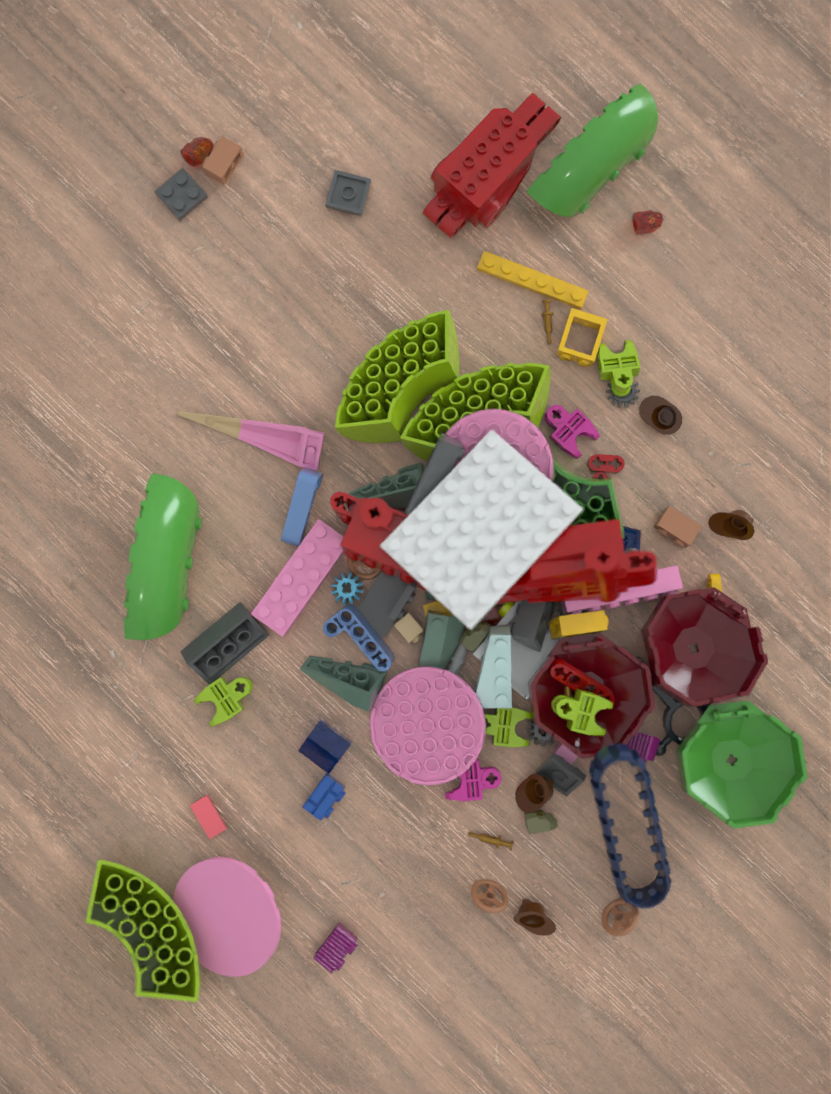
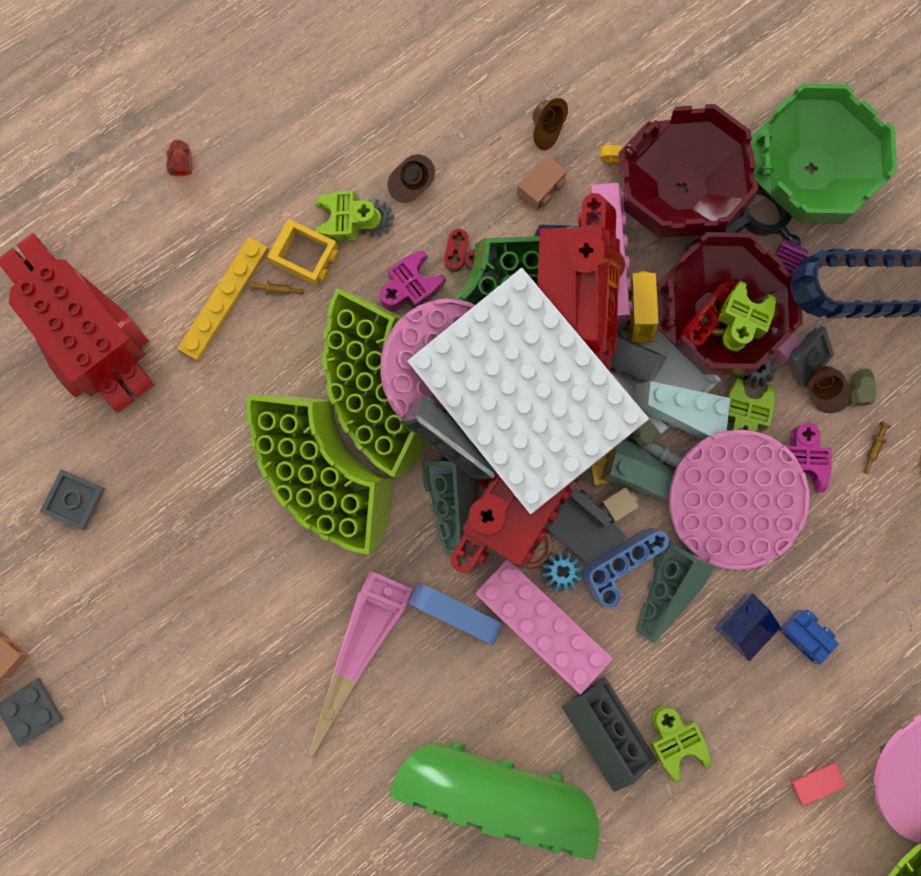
camera: 80 degrees left, 5 degrees down
bright green brick [526,83,658,217] -> none

